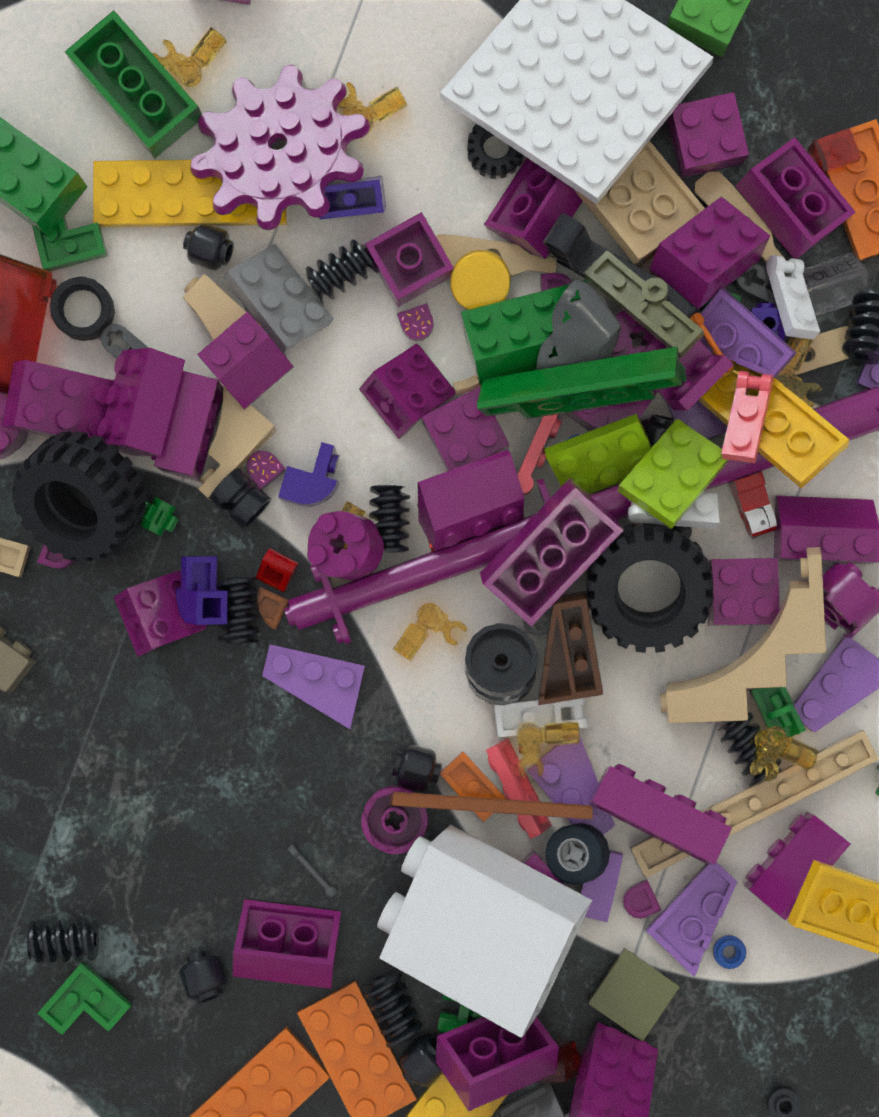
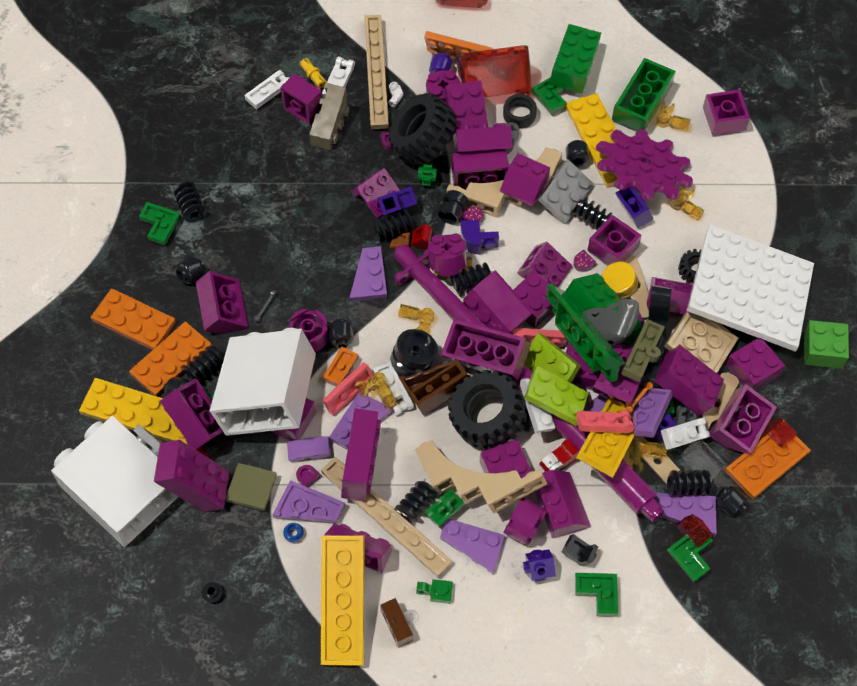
camera: 70 degrees right, 25 degrees down
dark orange tile [389,791,593,819] -> none
black wheel [545,823,610,885] -> none
clear yellow bar [750,726,818,782] -> none

